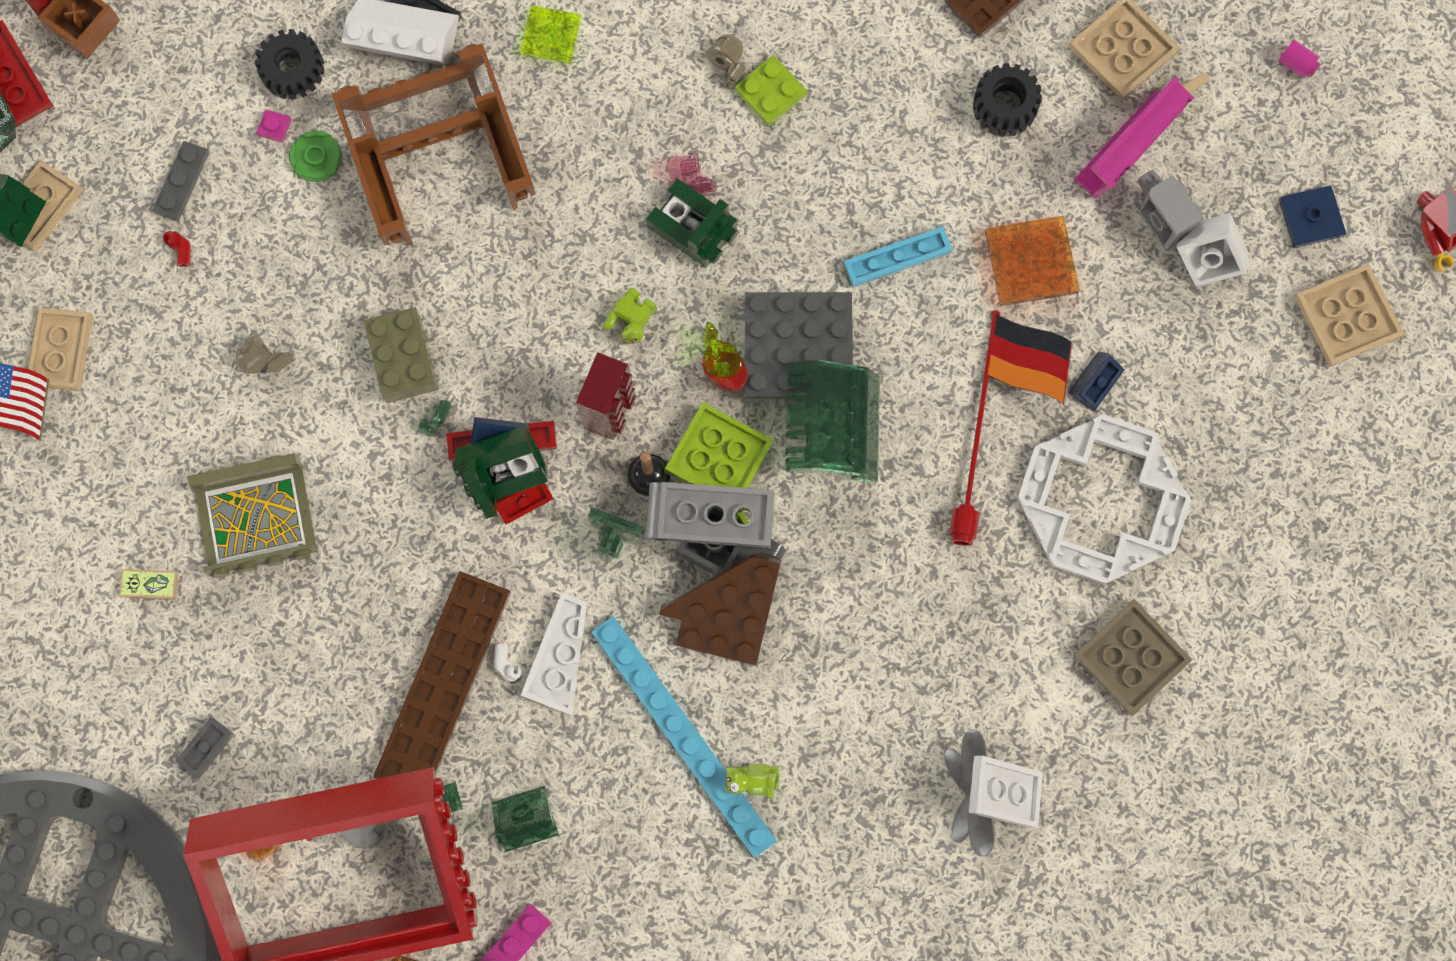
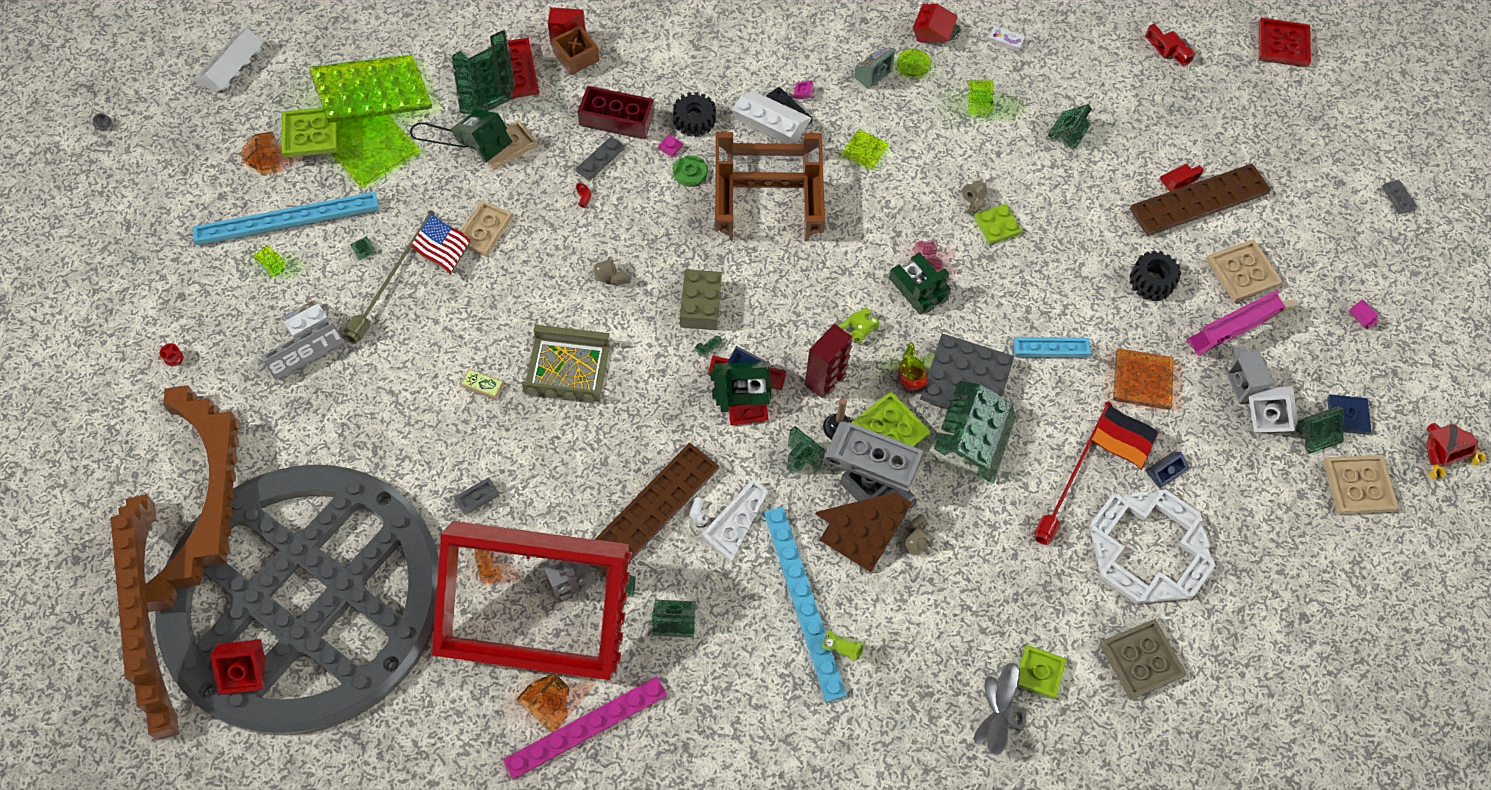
camera: 15 degrees right, 15 degrees down
white plate [969,755,1043,828] -> none
none -> dark red brick [577,85,655,139]
none -> dark tan piece [904,514,934,555]
none -> lime plate [1018,644,1067,700]
none -> clear green bracket [1295,406,1344,454]

